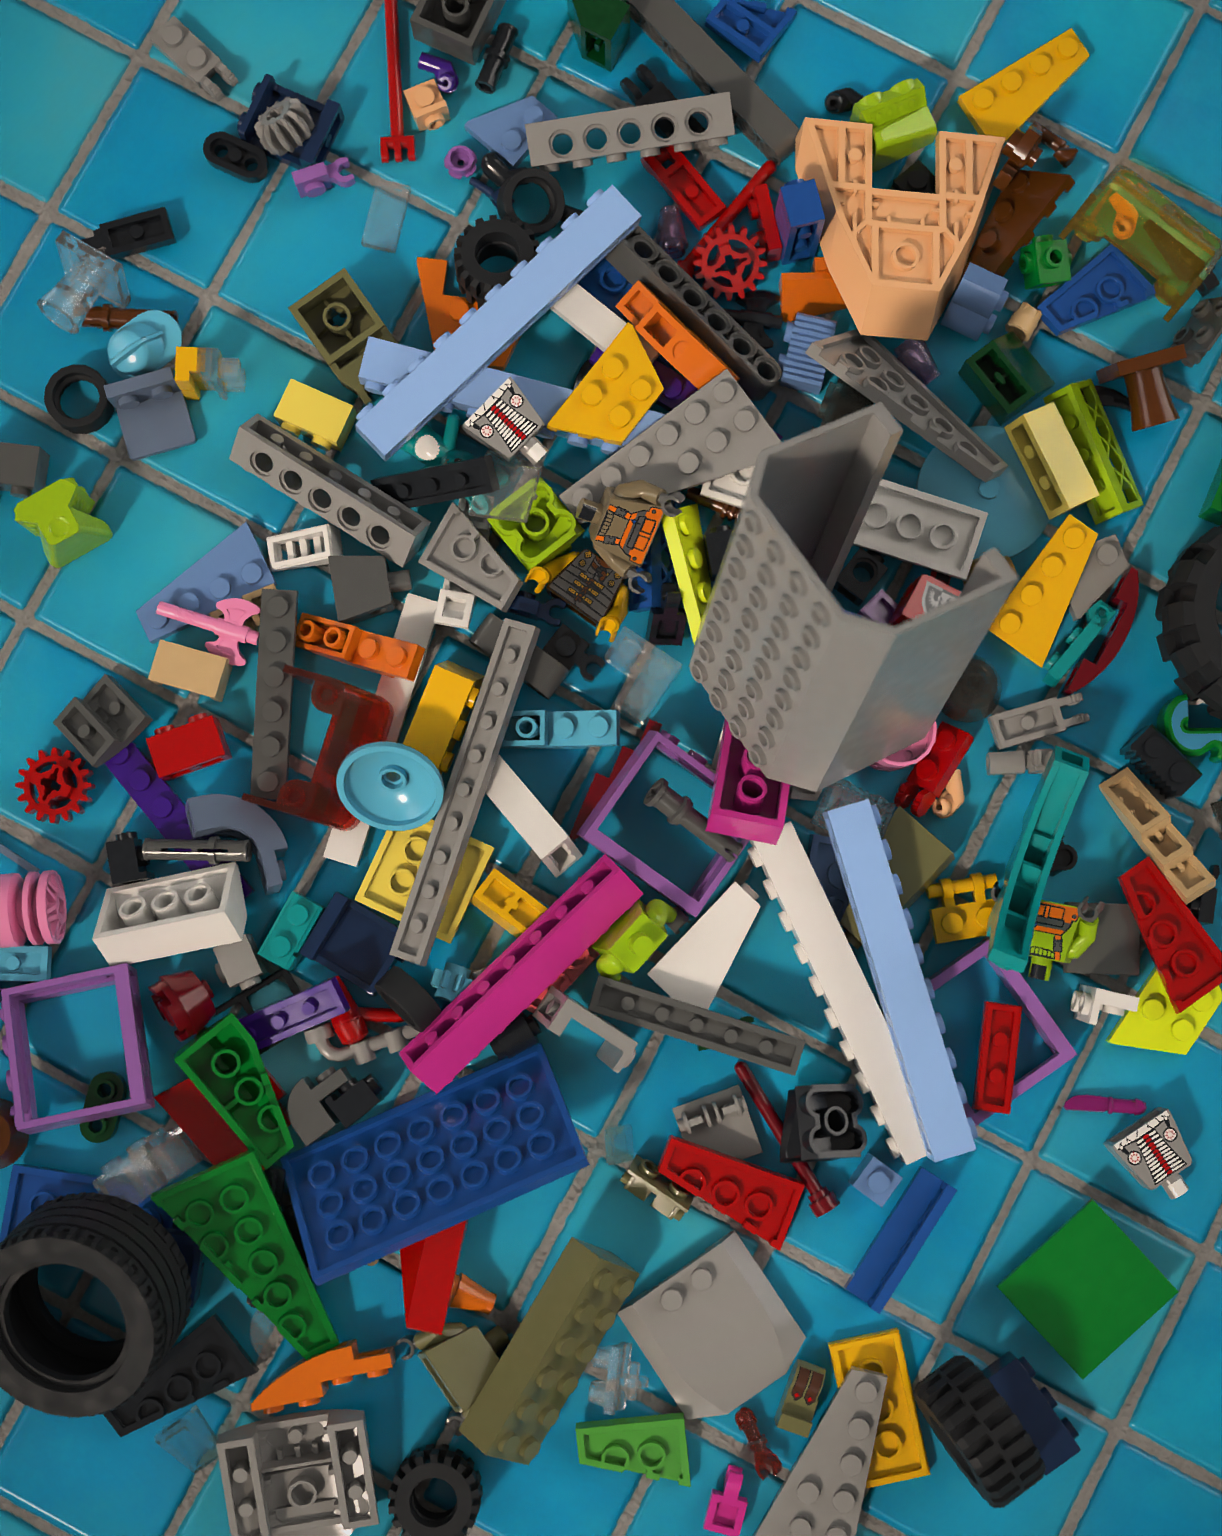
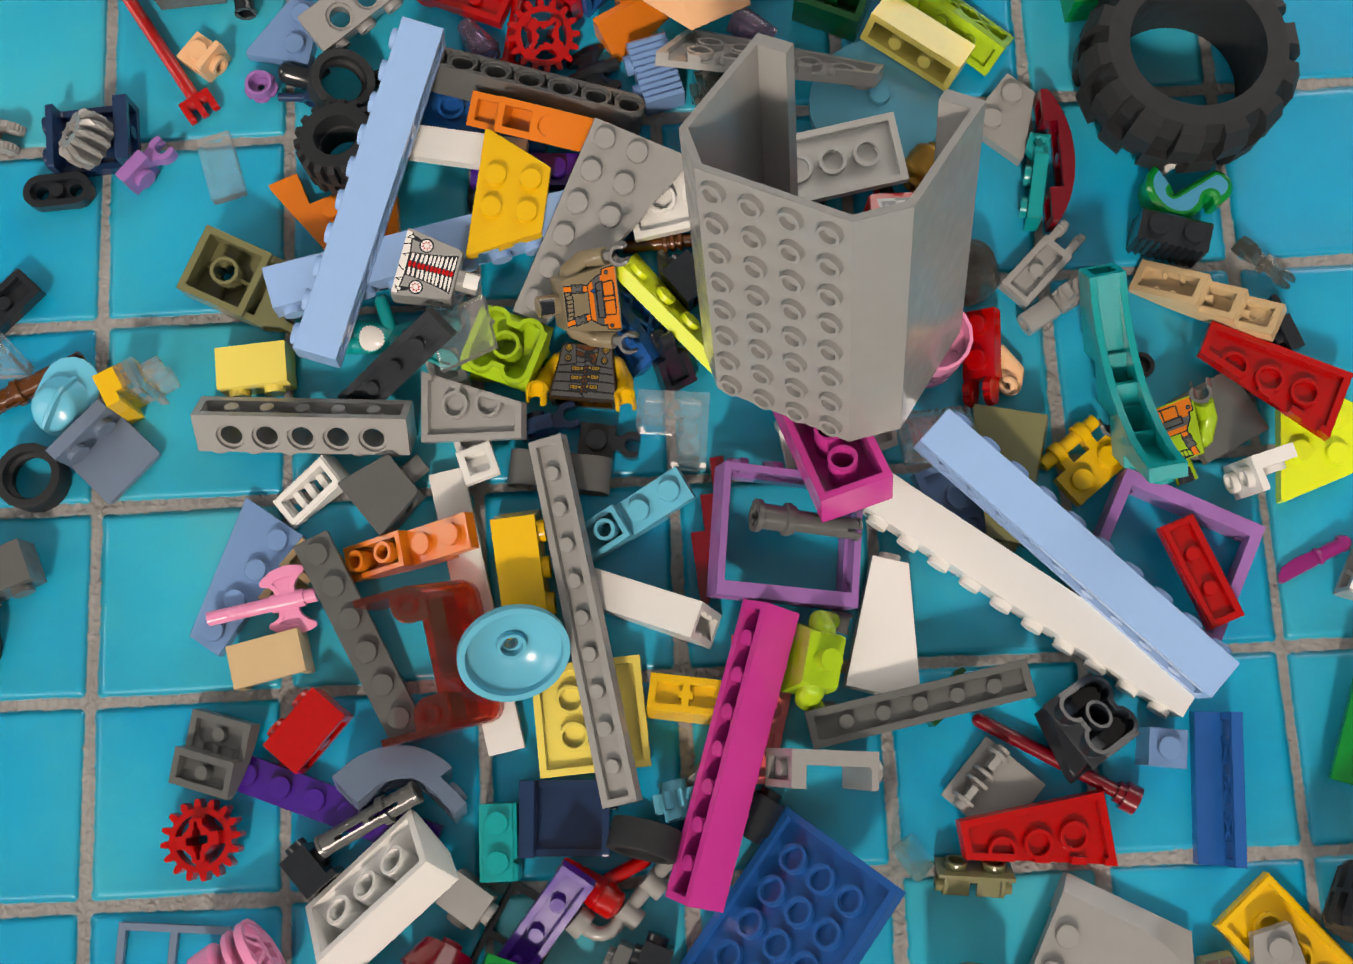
camera: 25 degrees left, 5 degrees down
lime piece [14,477,113,568] -> none
dark purple arm [418,52,459,94] -> none
yellow wing [988,514,1098,668] -> none

